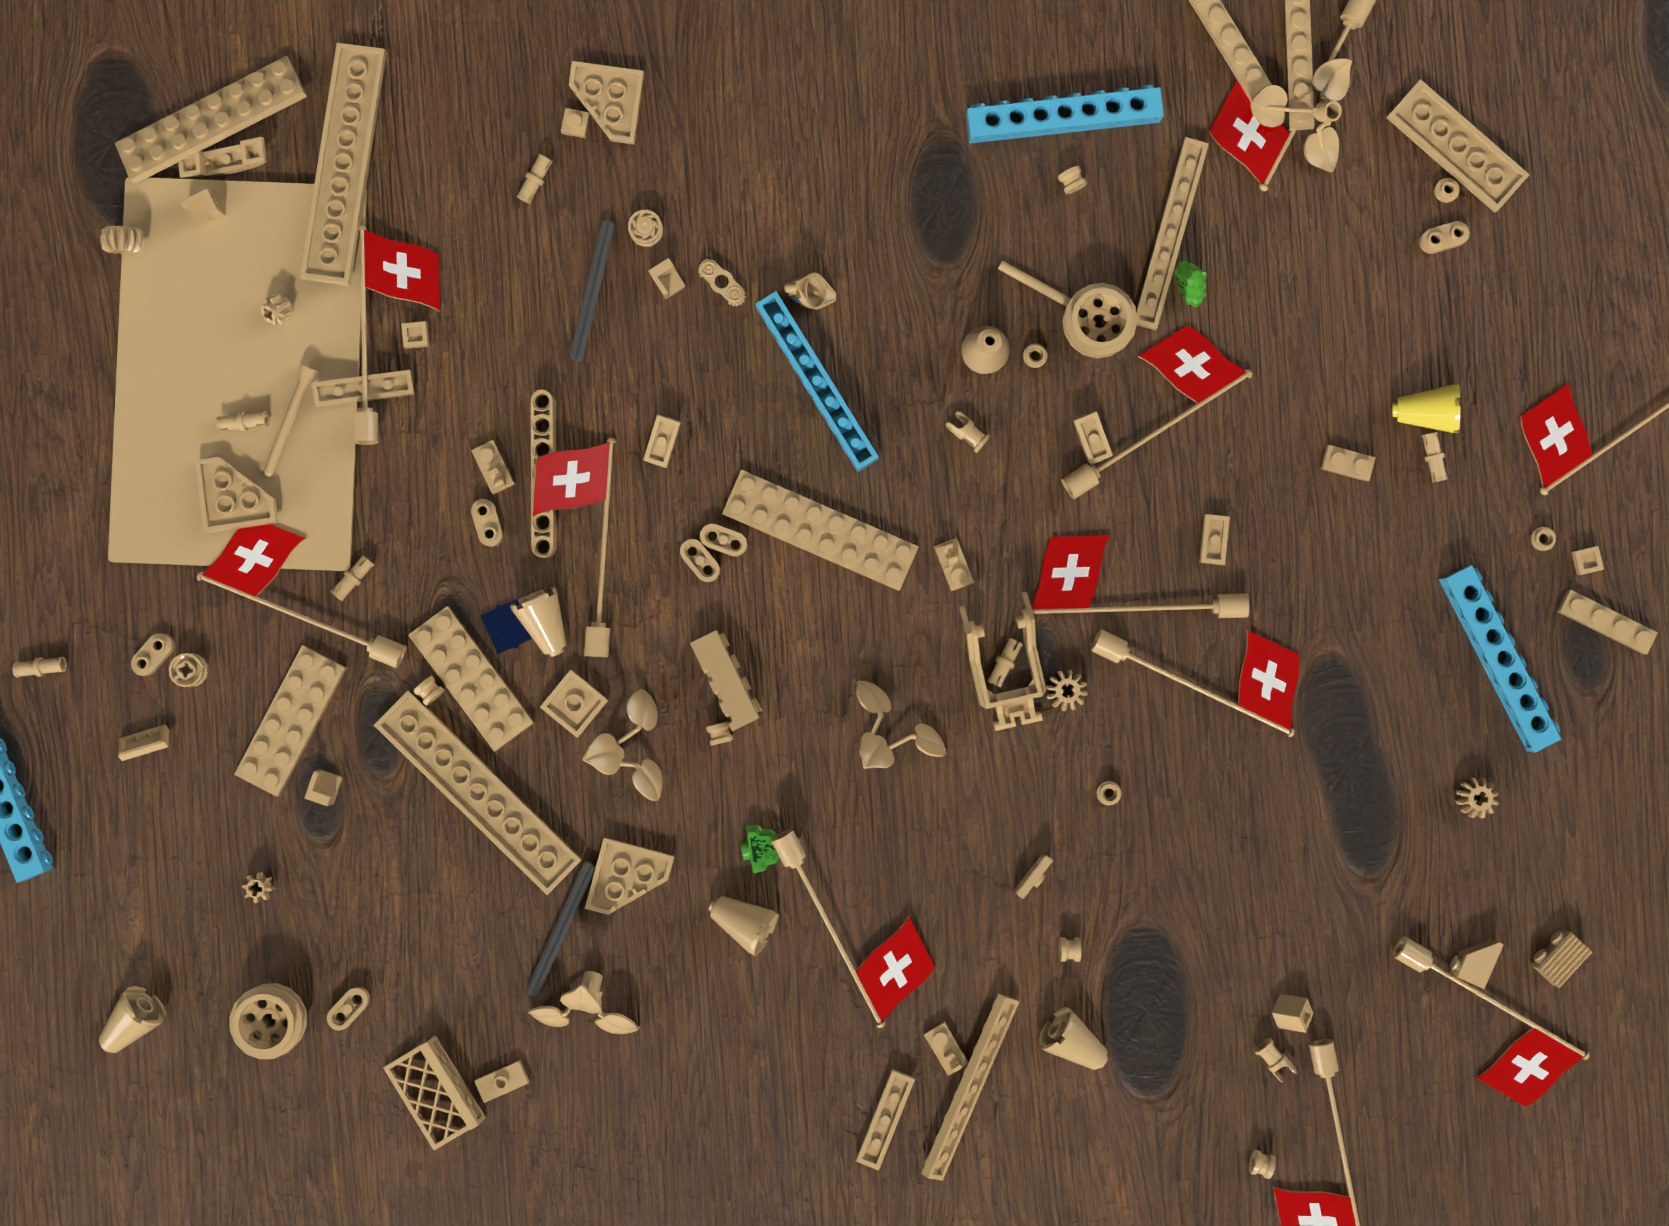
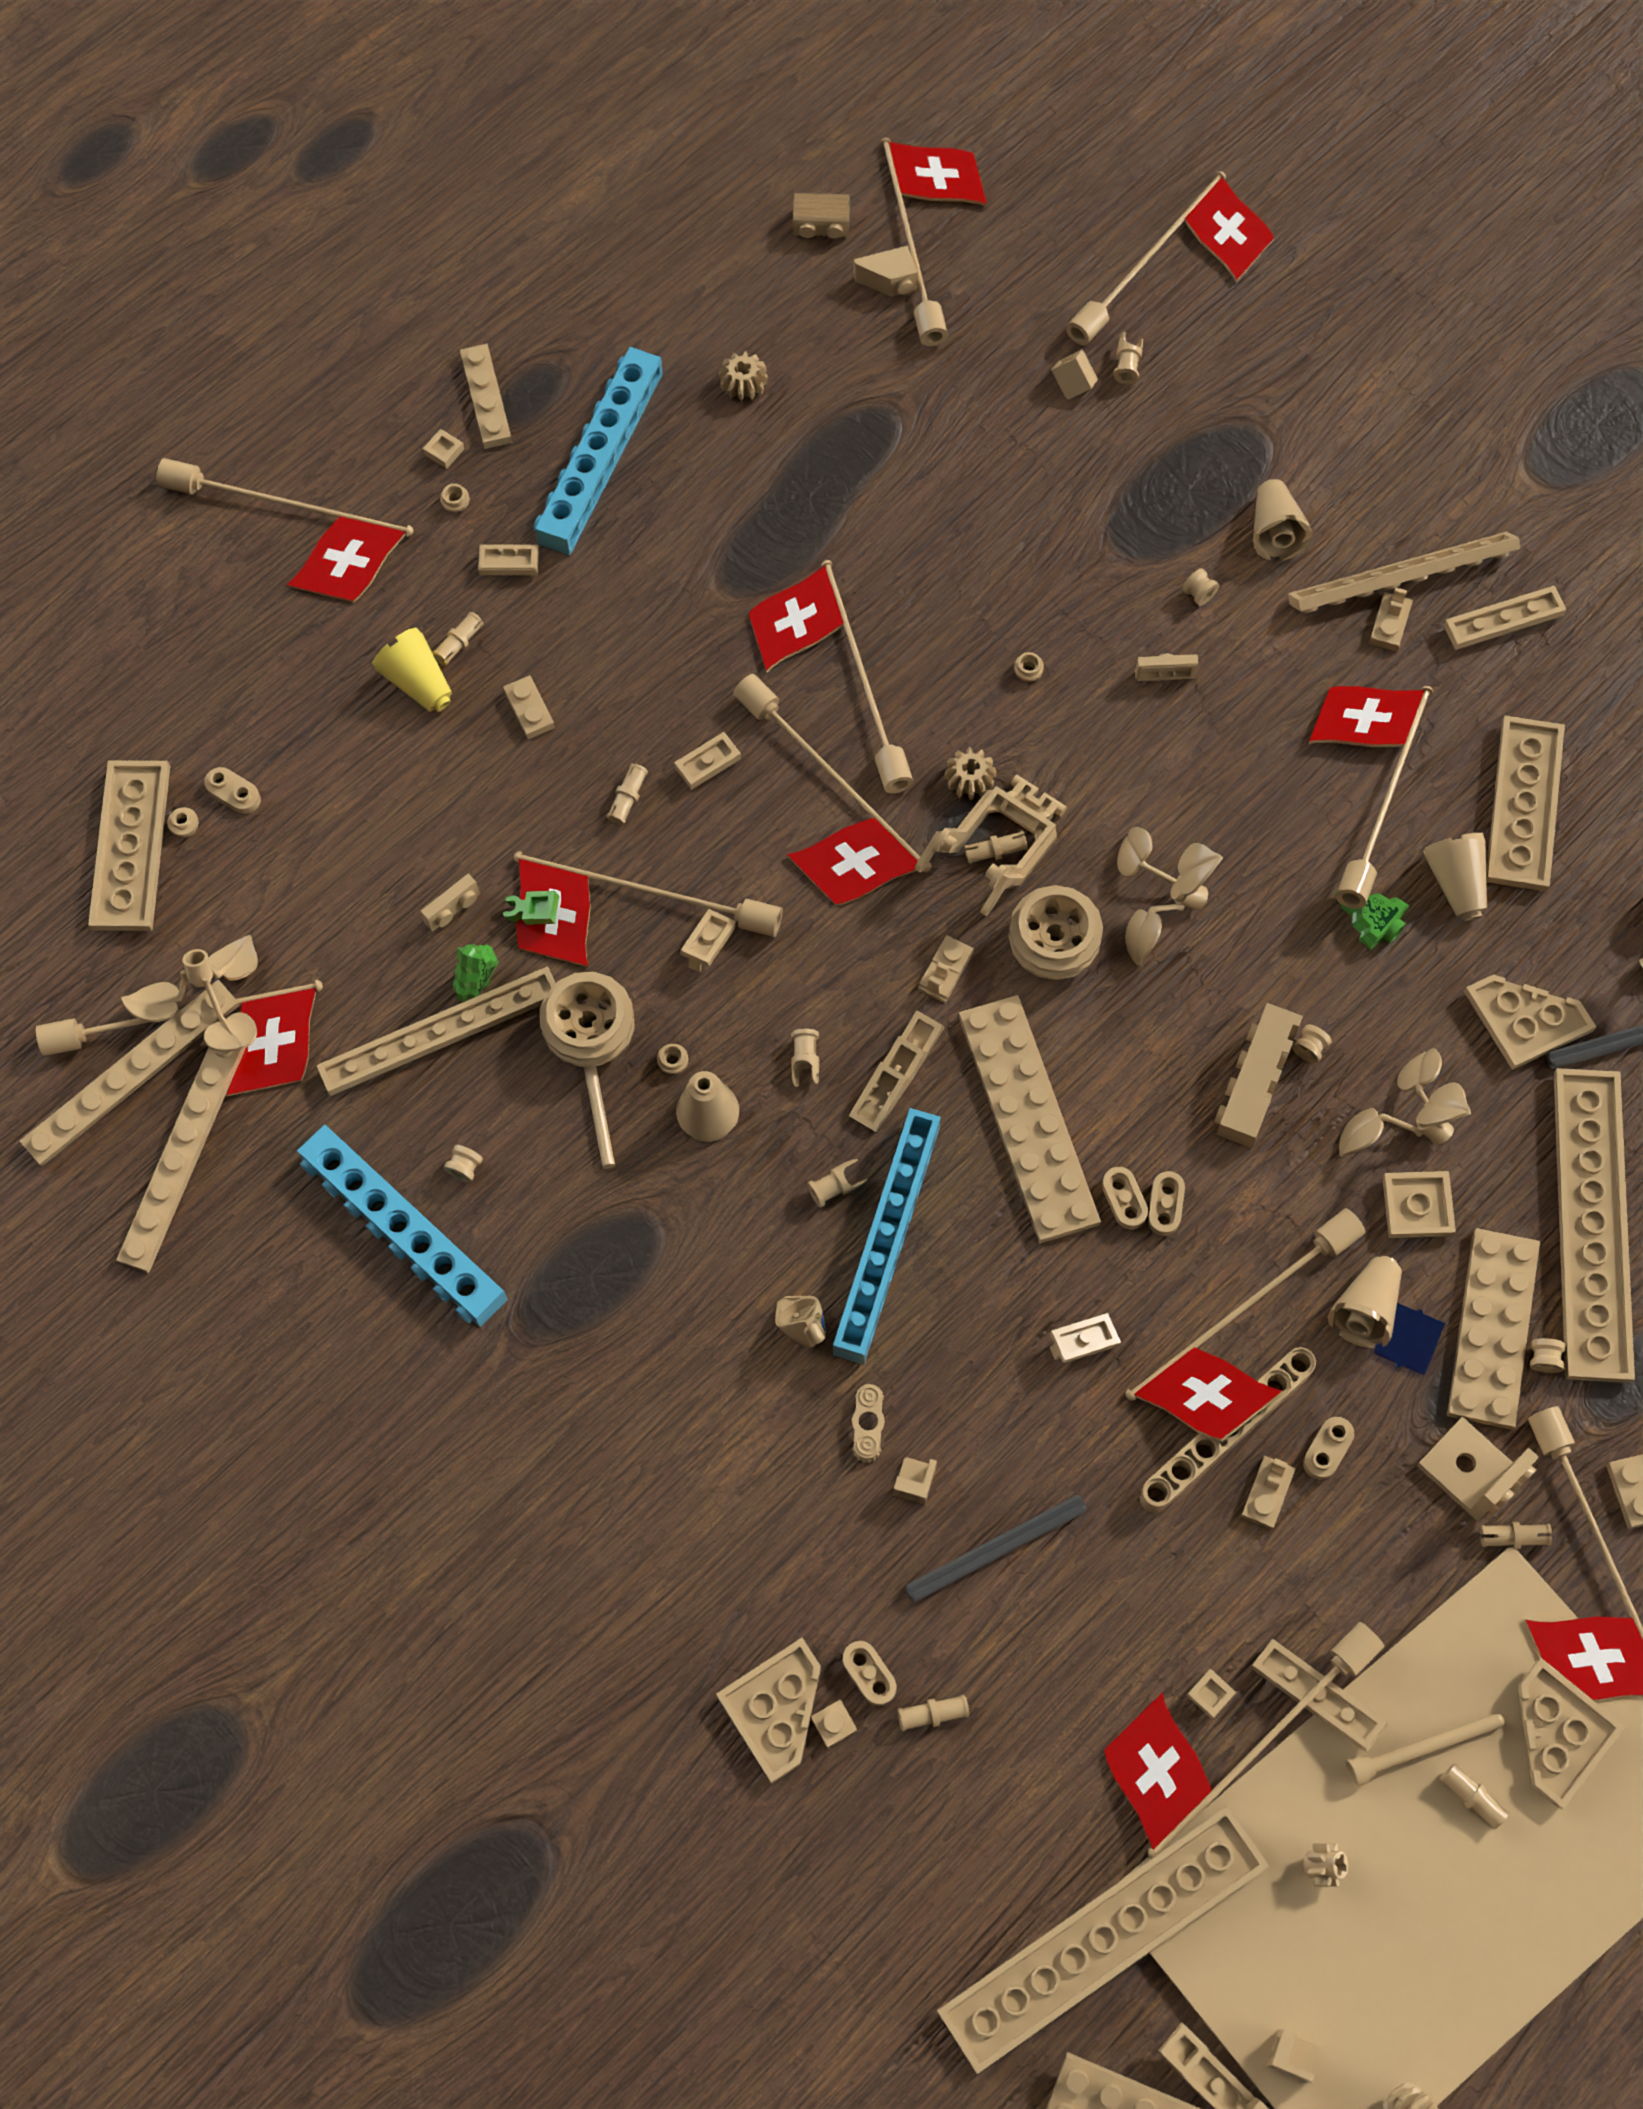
camera: 130 degrees left, 20 degrees down
tan wheel [628,210,663,247] -> none
tan wheel [1249,1149,1276,1179] -> none
none -> tan plate [421,873,480,932]
none -> tan plate [478,545,539,575]
none -> bright green plate [503,891,559,925]
none -> tan pin [606,763,648,825]
none -> tan piece [807,1159,868,1208]
none -> tan plate [843,1641,896,1706]
none -> tan slope [849,1010,945,1132]
none -> tan wheel [1008,885,1103,980]
none -> tan bracket [1417,1417,1539,1521]
none -> tan plate [1486,716,1565,892]

